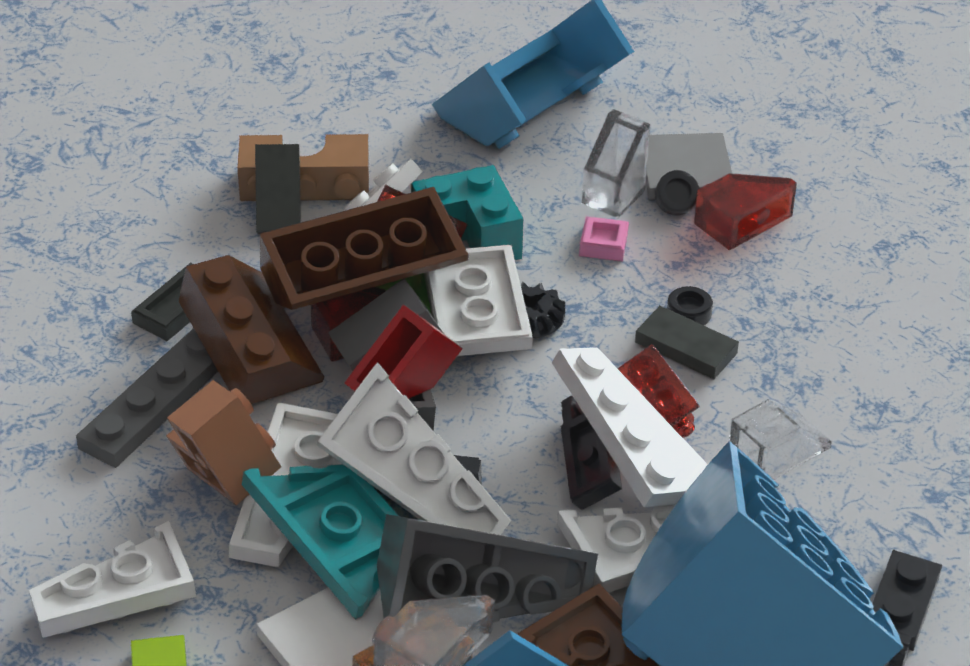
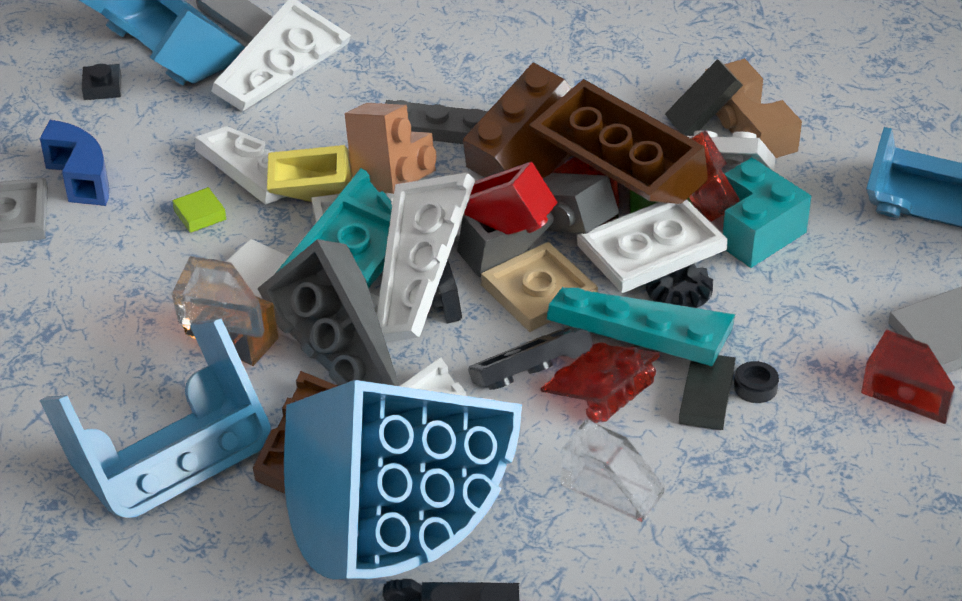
camera: 70 degrees right, 0 degrees up
white wing [552,348,707,508] -> none
bright pink tile [579,217,629,262] -> none
clear slope [582,109,650,219] -> none
black tile [655,170,700,216] -> none
none -> light yellow slope [267,145,352,202]
none -> tan tile [481,242,598,332]
none -> teal wing [546,287,736,366]

